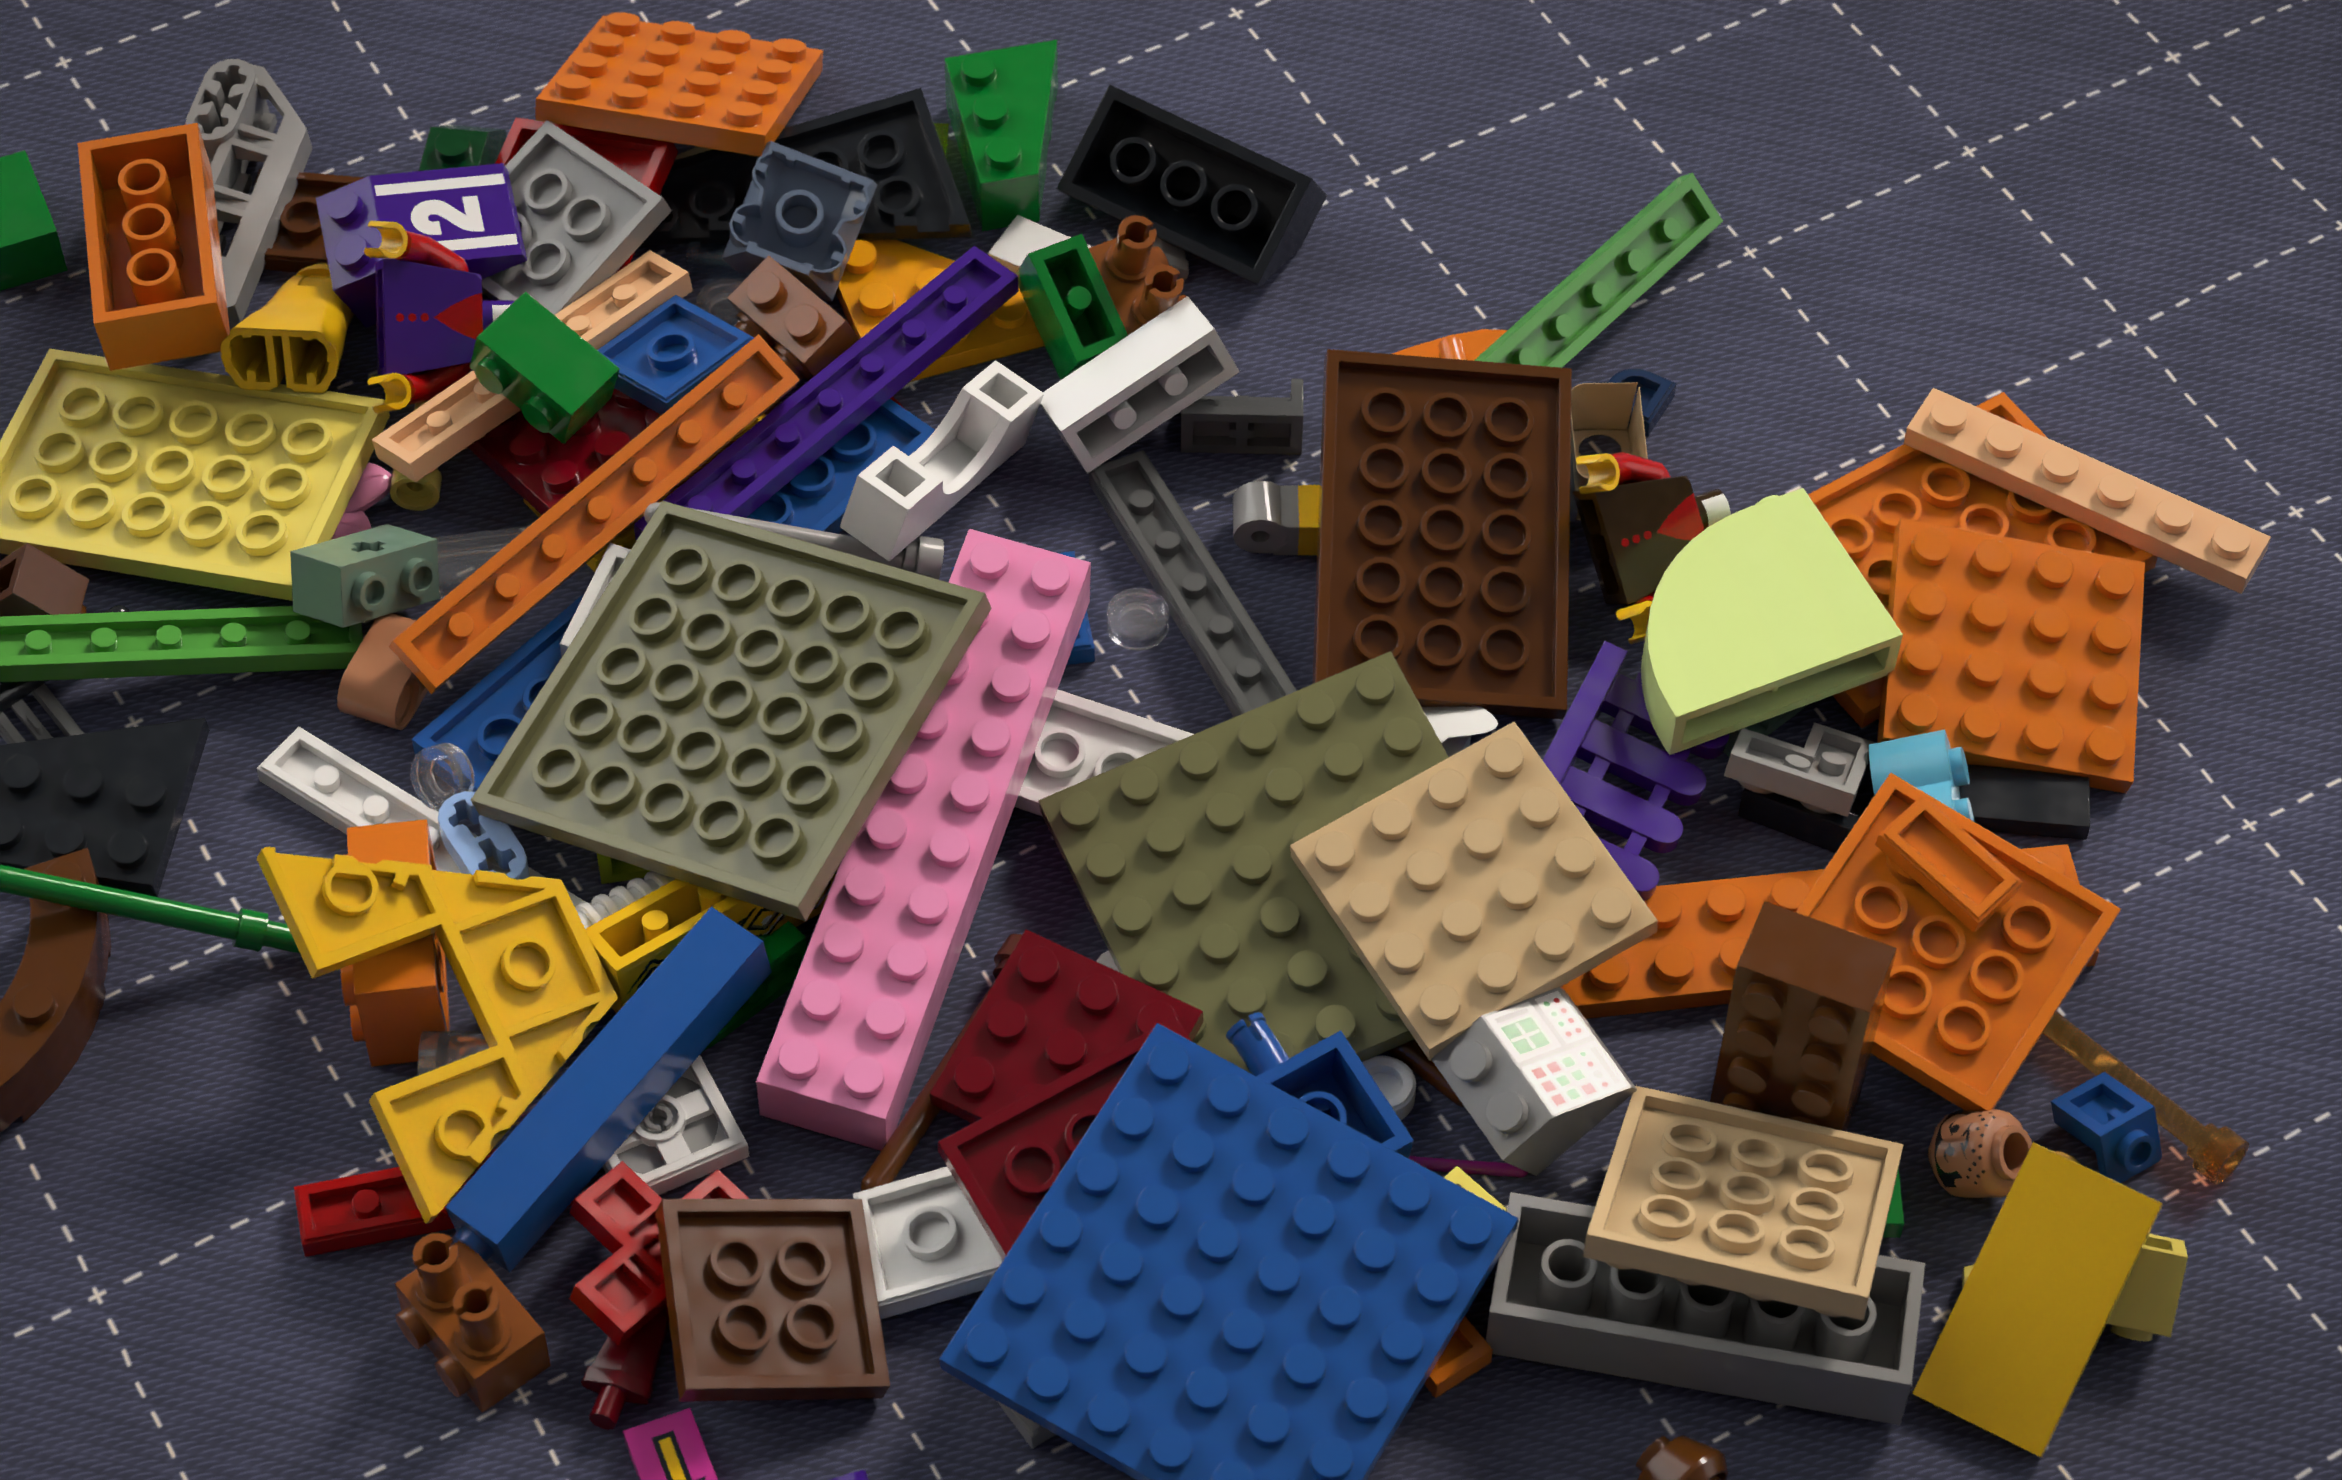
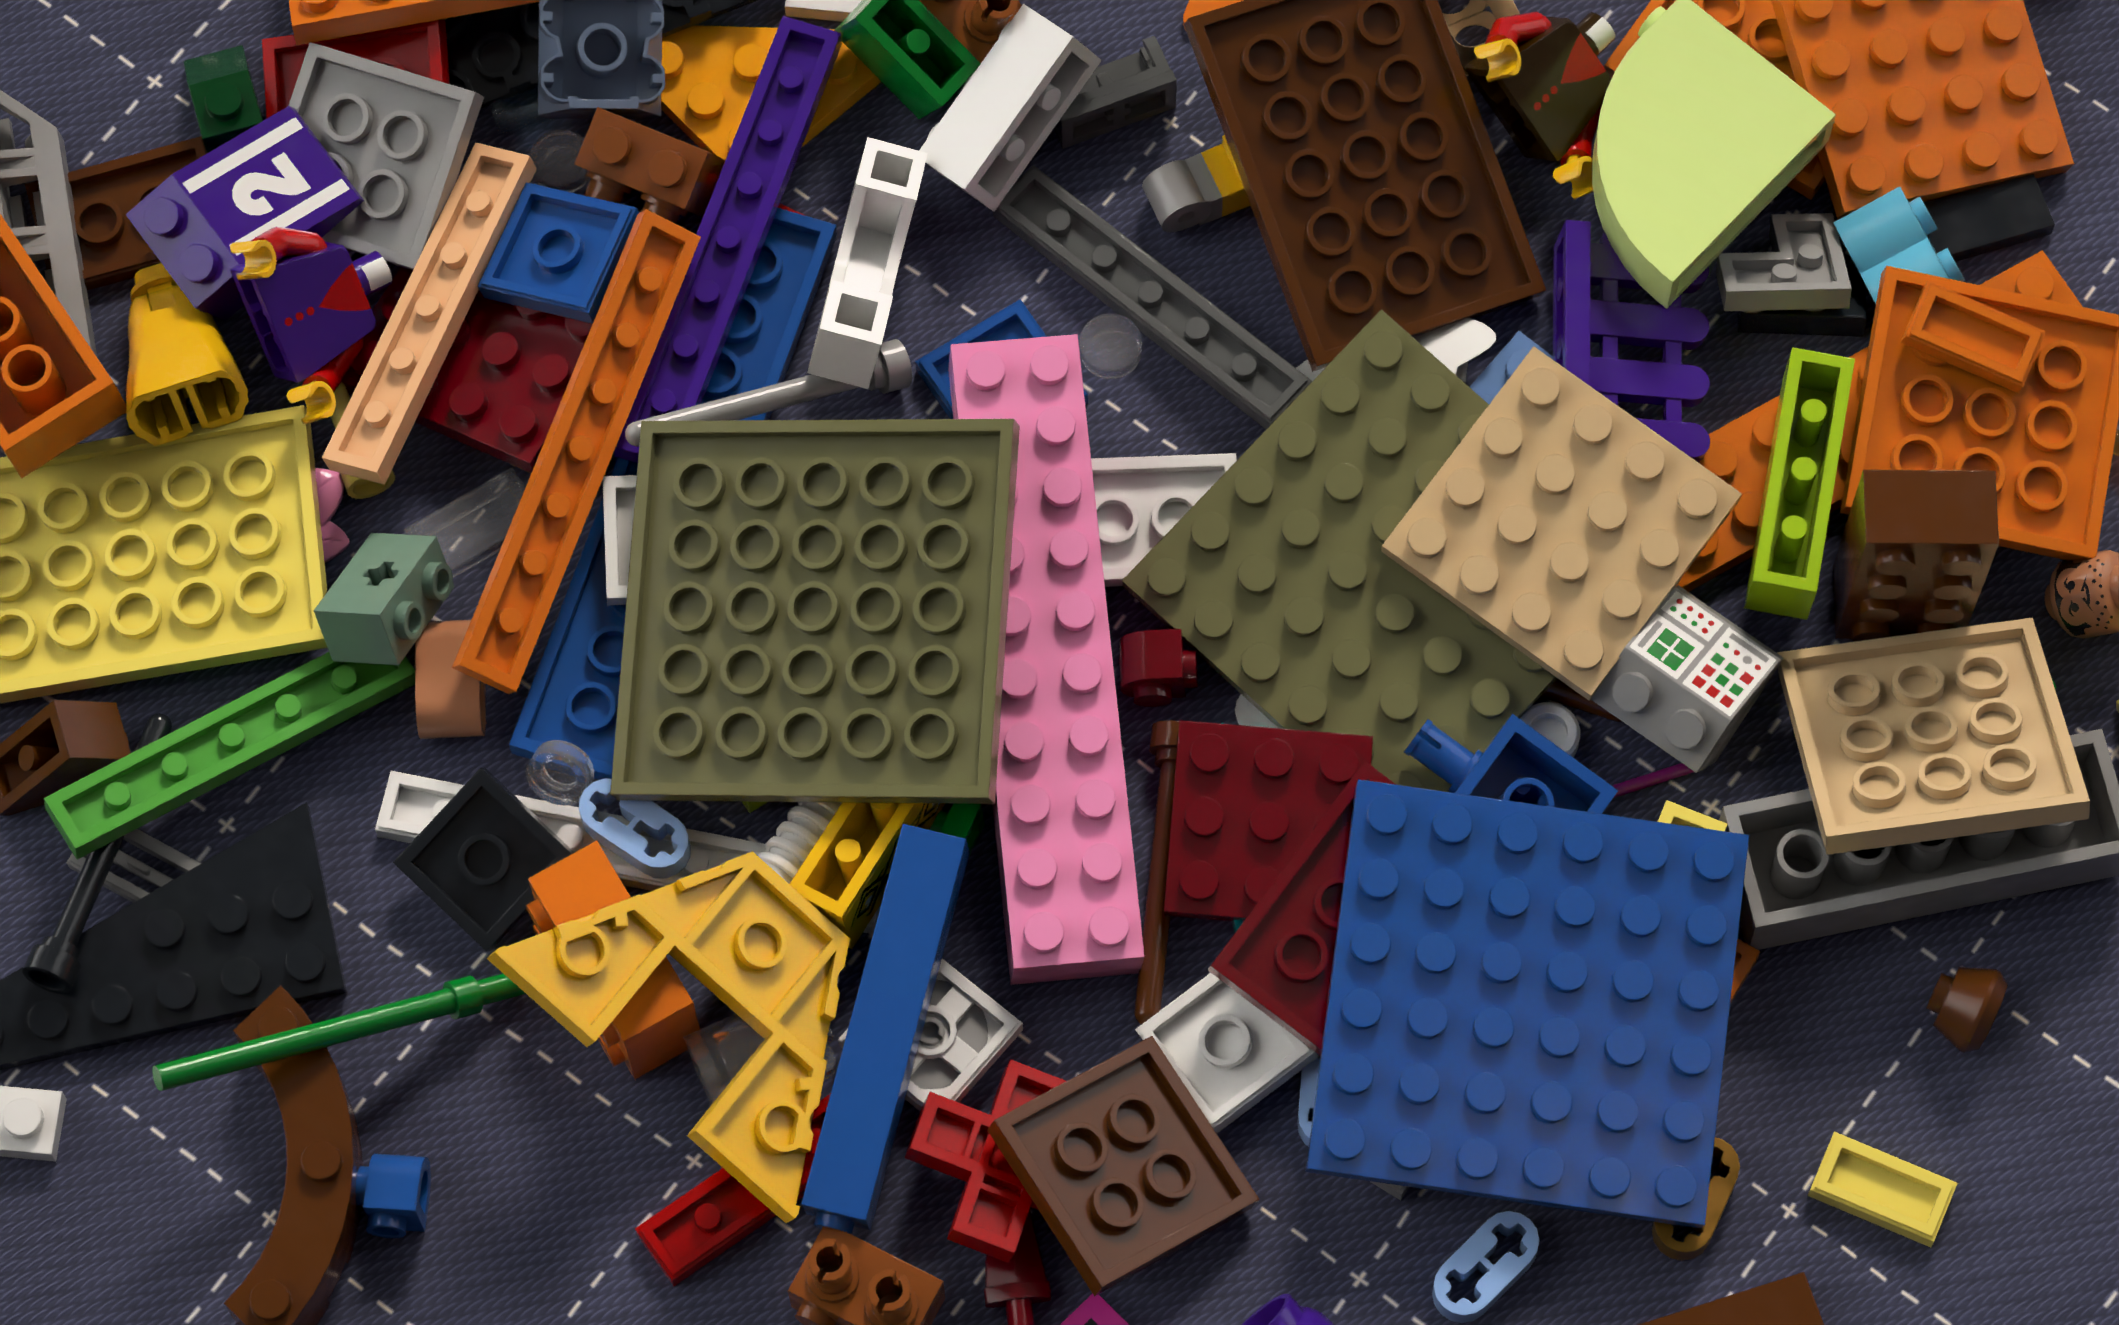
camera: 20 degrees left, 15 degrees up
green brick [470,292,620,445] -> none
none -> blue plate [356,1154,431,1238]
none -> black plate [393,768,575,951]
none -> dark red plate [1119,629,1198,707]
none -> lime brick [1744,347,1855,620]

